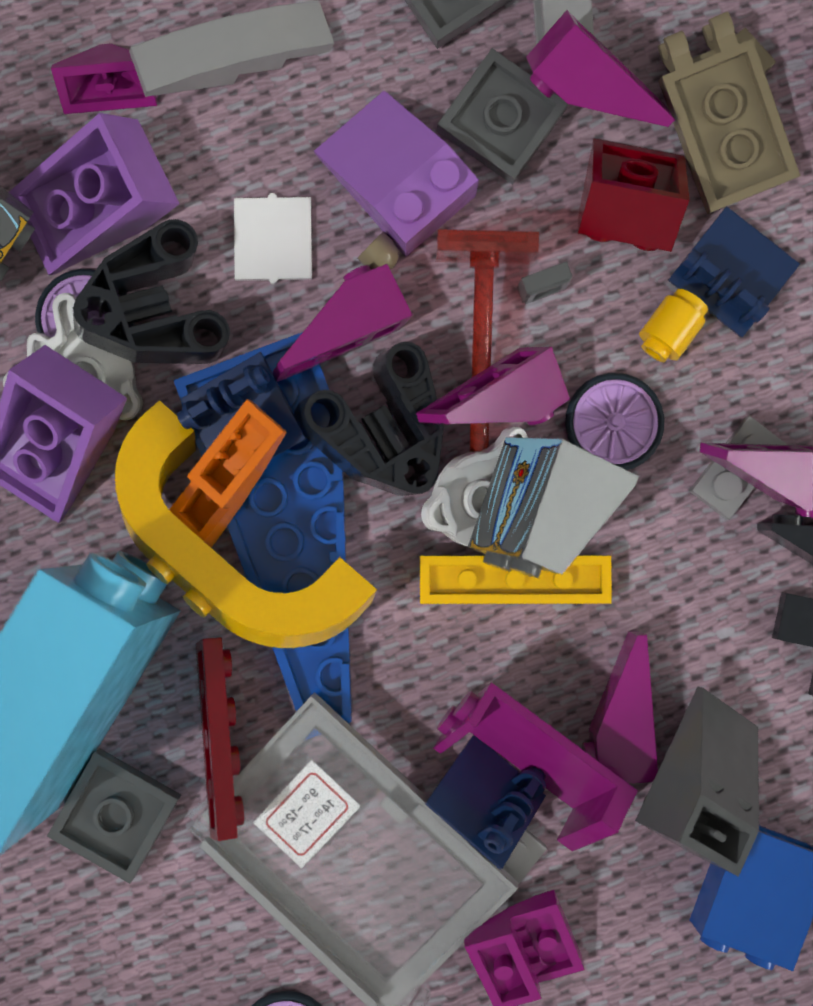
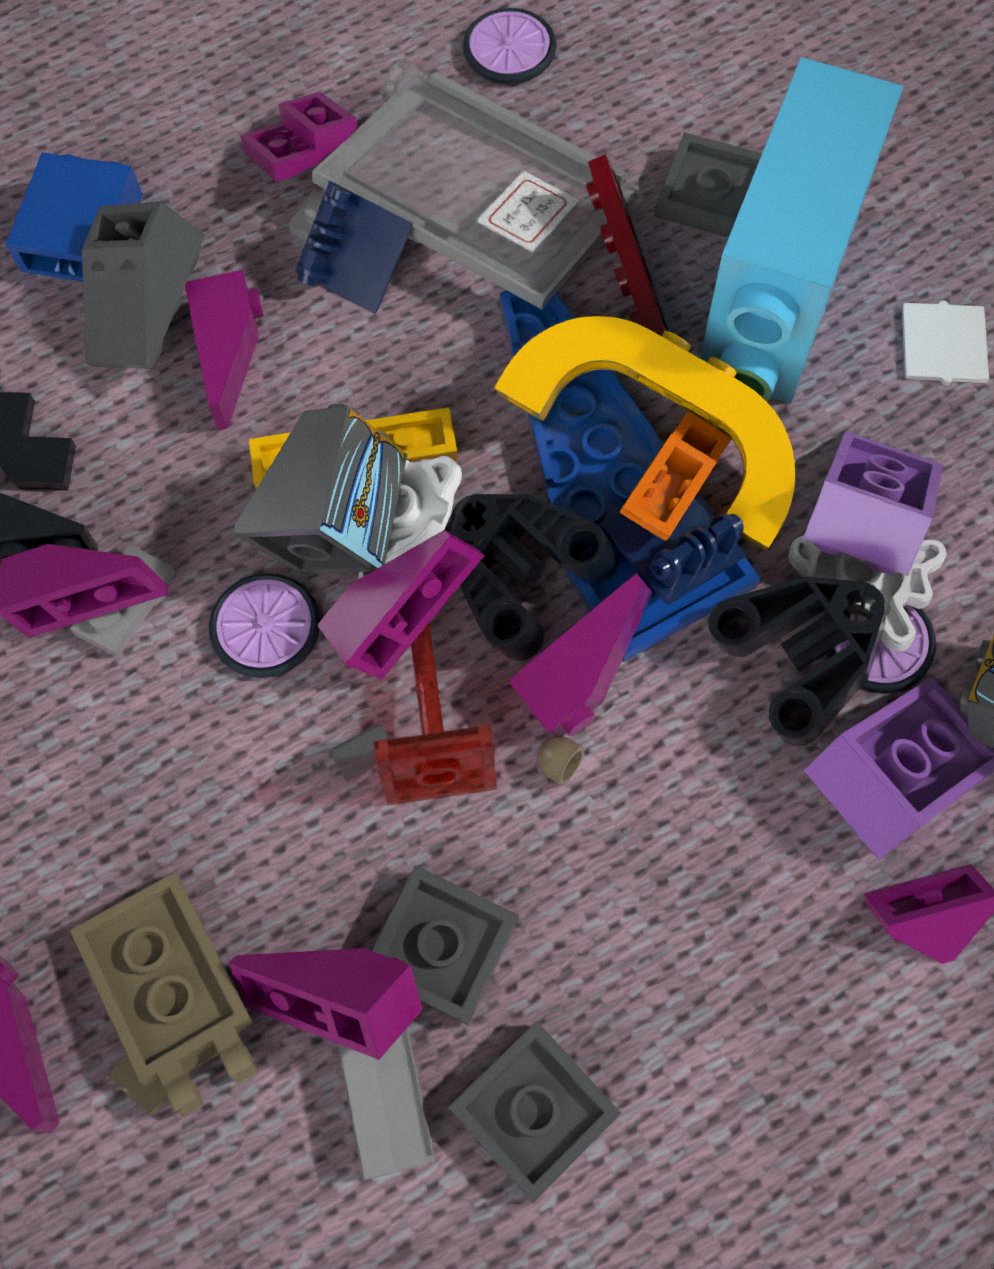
camera: 170 degrees right, 20 degrees down
light grey slope [129,0,334,97] -> none
white piece [234,193,312,285] -> none
medium lavender slope [314,91,479,257] -> none
magenta panel [433,682,638,851] -> none
dark red slope [578,138,690,252] -> none
yellow brick [639,289,708,362] -> none
dark blue hinge [668,206,800,338] -> none

